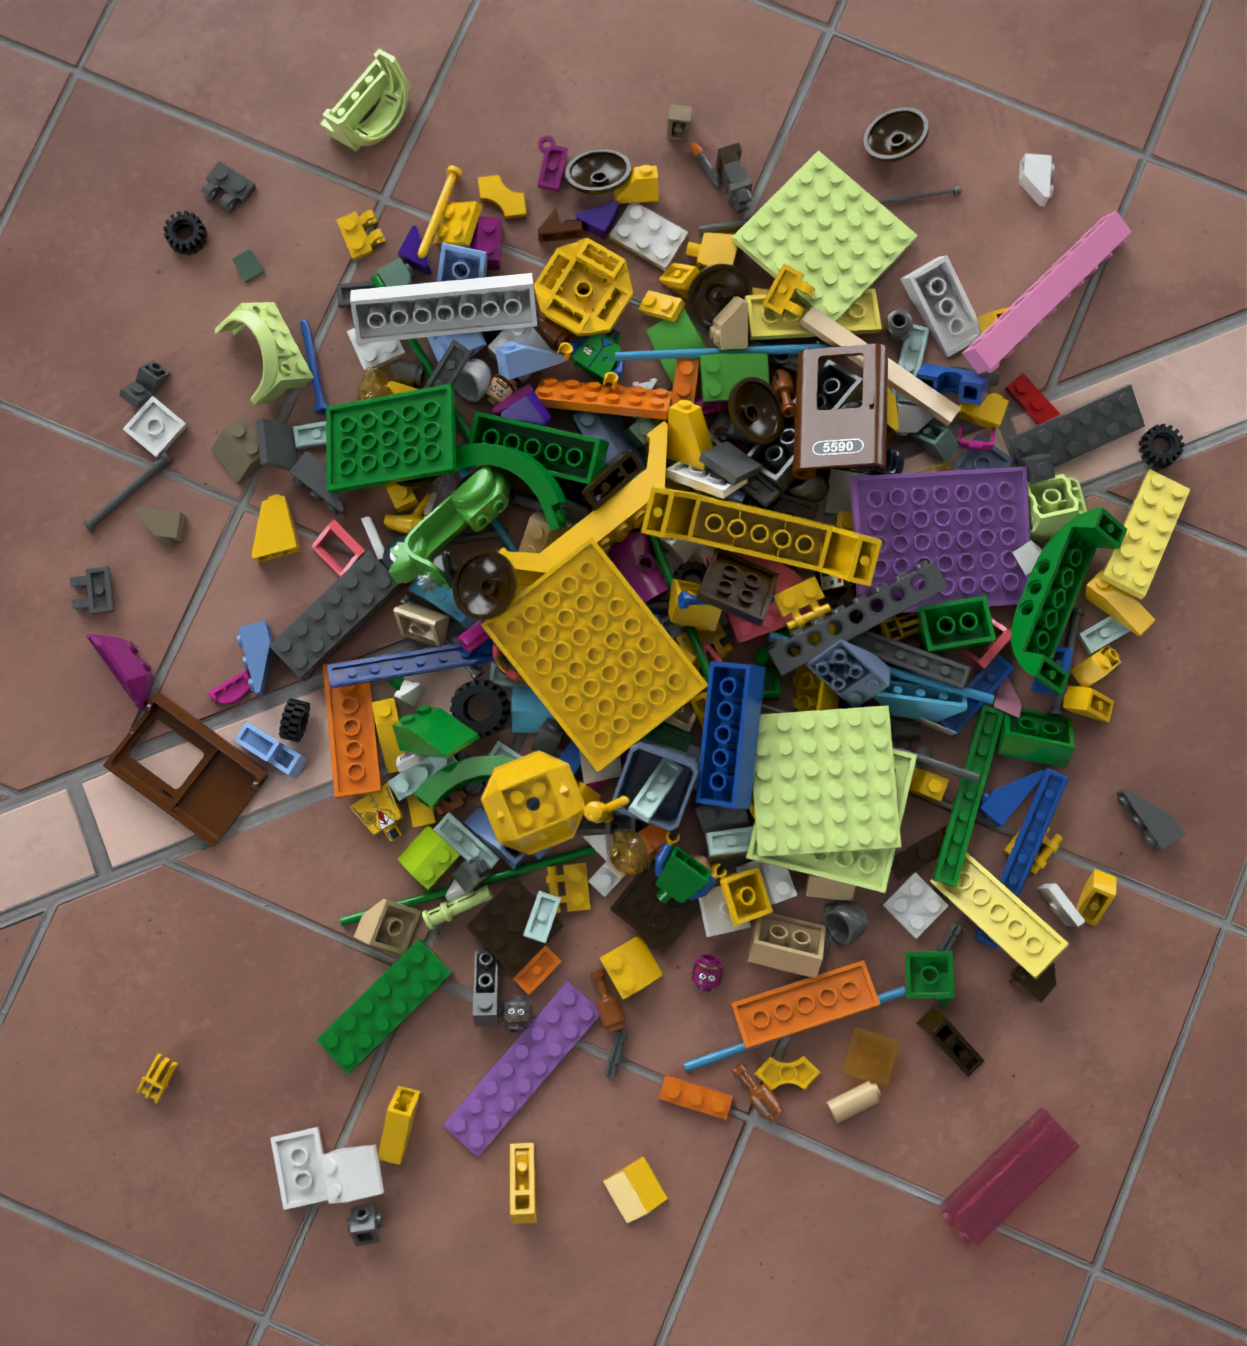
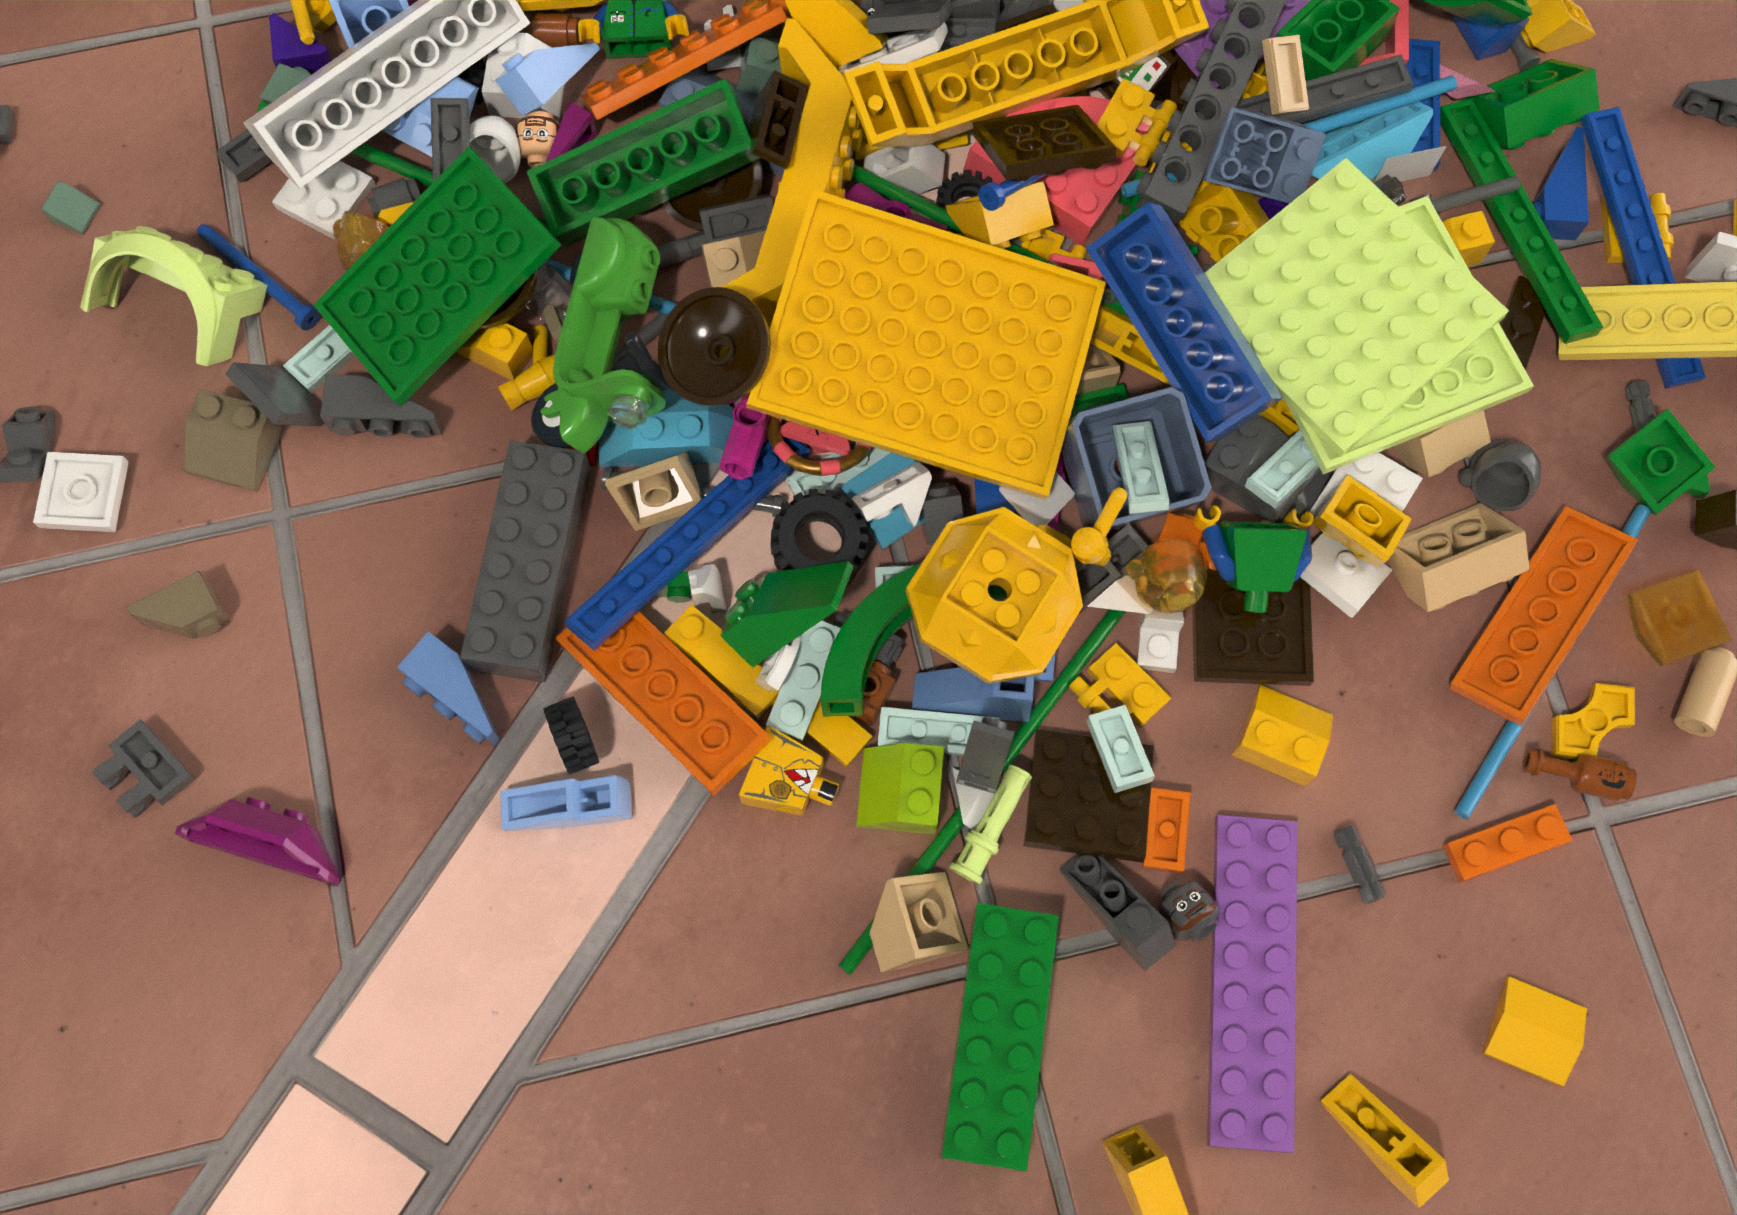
camera: 40 degrees left, 10 degrees down
dark grey bar [83,451,173,532] -> none
reddish brown piece [103,692,270,847] -> none
dark pink tile [208,670,251,704] -> none
yellow slope [252,494,301,563] -> none
coral tile [311,520,366,577] -> none
yellow plate [336,209,386,261] -> none
white tile [361,516,385,564] -> none
green arch [456,443,567,531] -> none
dark purple slope [501,390,552,426] -> none
dark orange piece [590,969,625,1032] -> none
magenta head [691,954,724,991] -> none
white plate [882,872,949,939] -> none
none -> white slope [852,461,932,527]
none -> tan tile [1262,35,1309,115]

